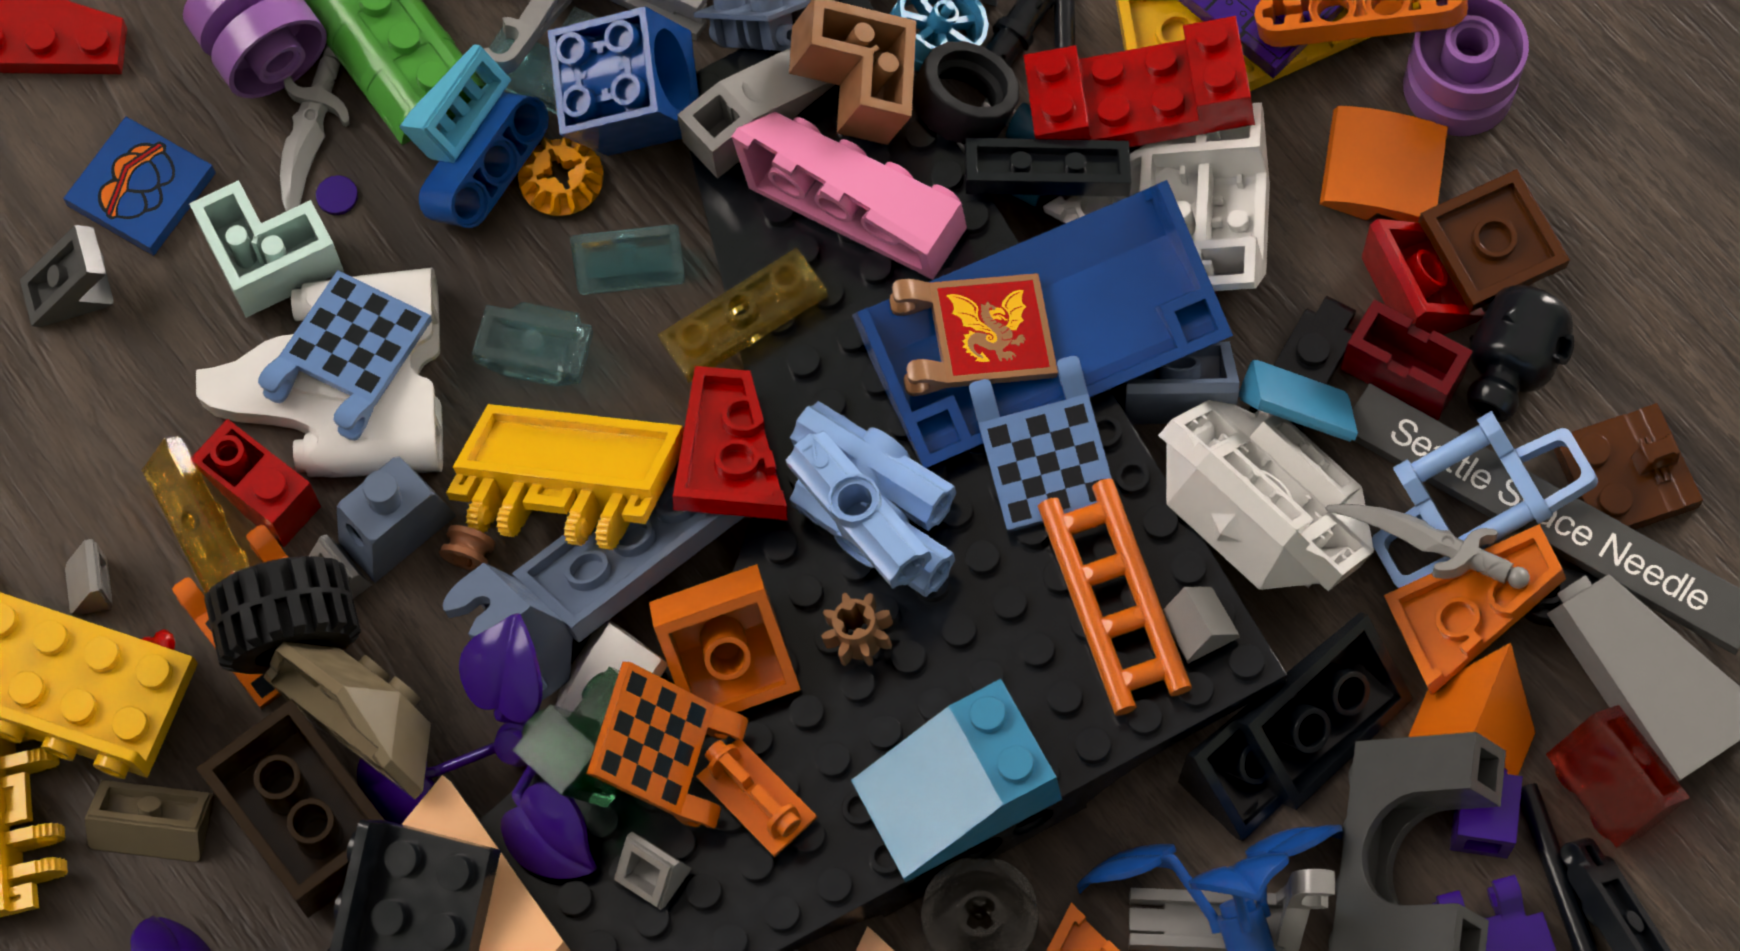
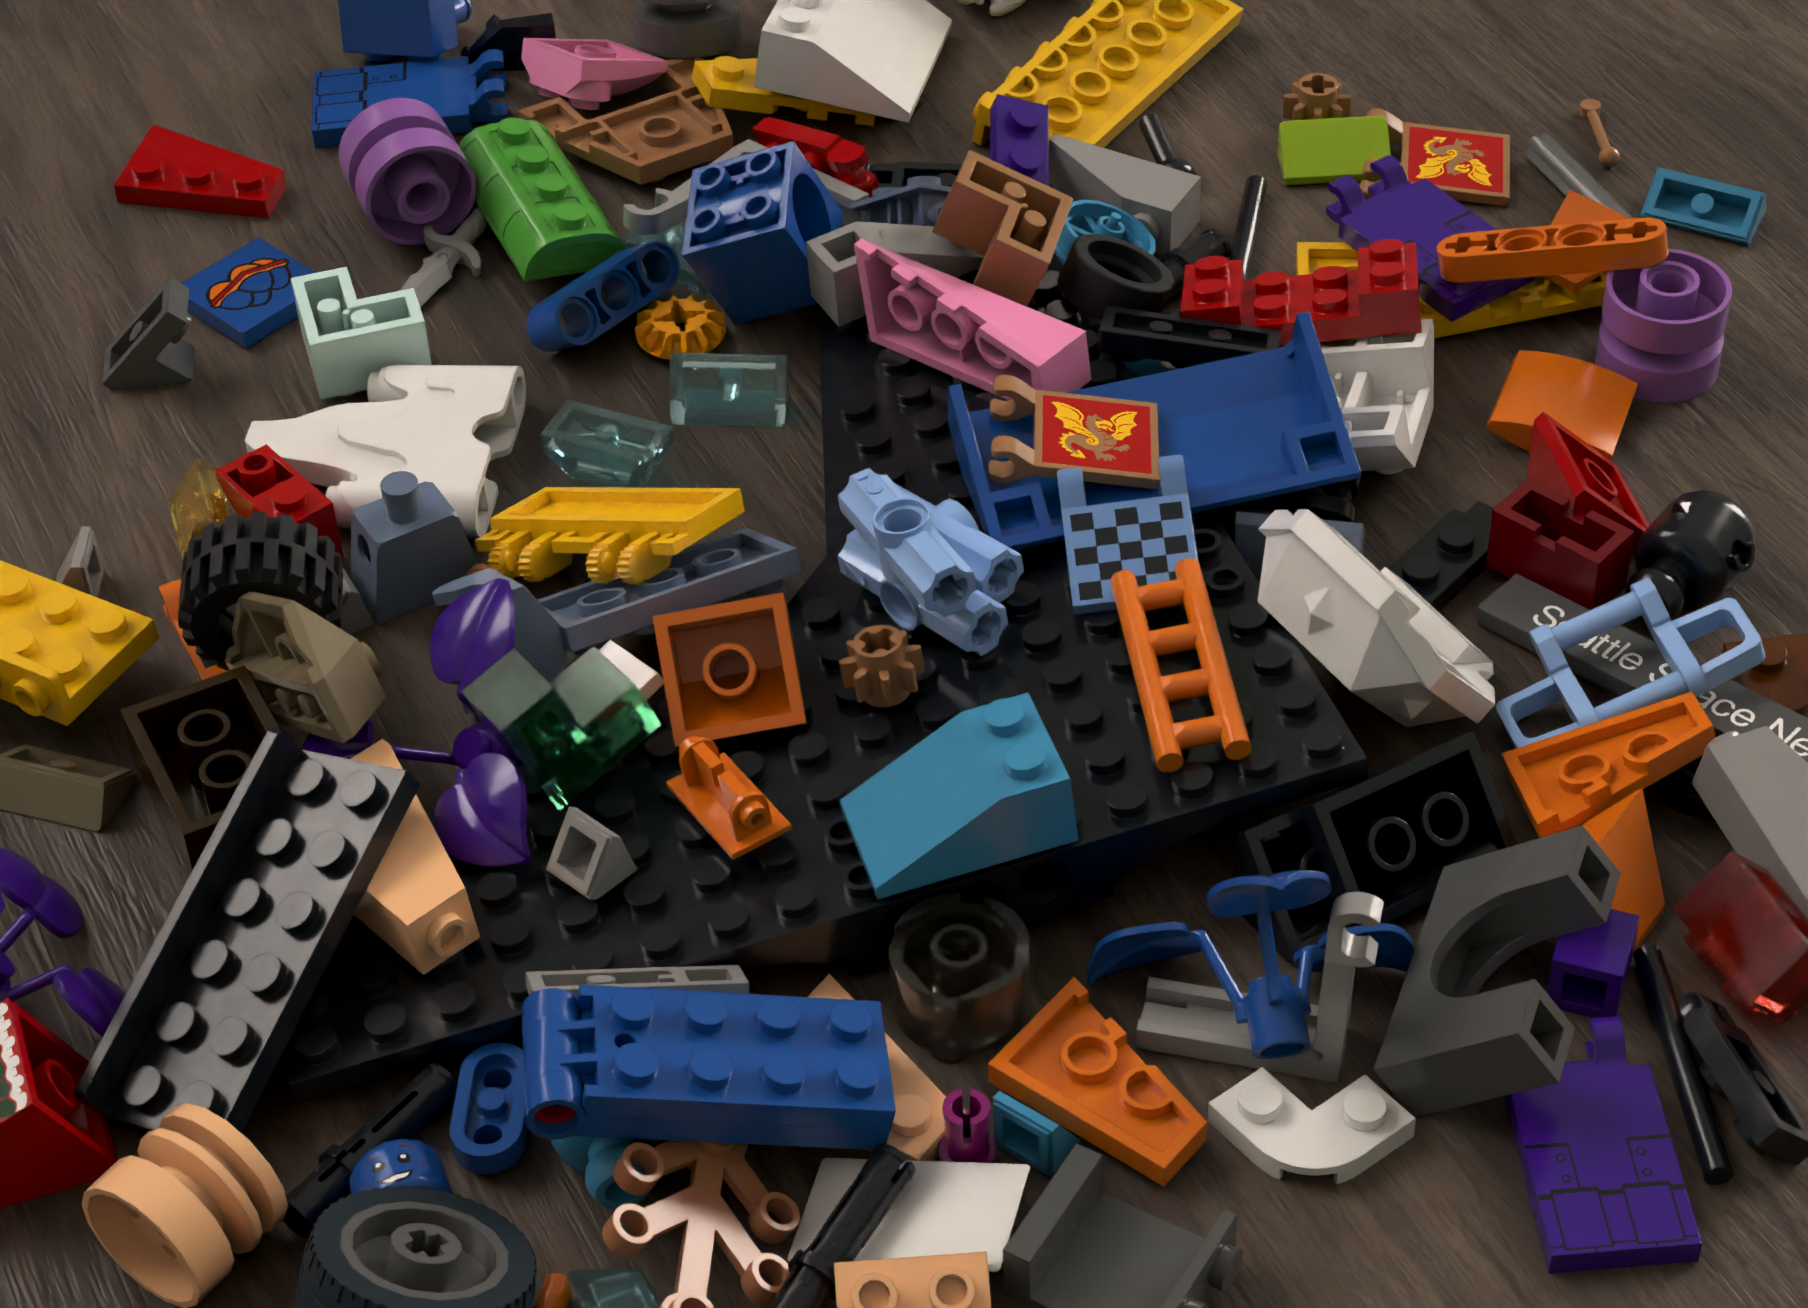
camera: 10 degrees right, 25 degrees down
medium blue flag [258,270,432,441] -> none
dark purple piece [316,175,358,215] -> none
medium azure slope [399,44,511,163] -> none
orange flag [586,662,748,828] -> none
clear yellow tile [657,248,828,383] -> none
red wing [673,366,787,520] -> none
light grey slope [1163,587,1240,663] -> none
dark azure slope [1238,360,1358,442] -> none
light grey piece [1325,504,1530,589] -> none
reddish brown hinge [1418,169,1570,312] -> none

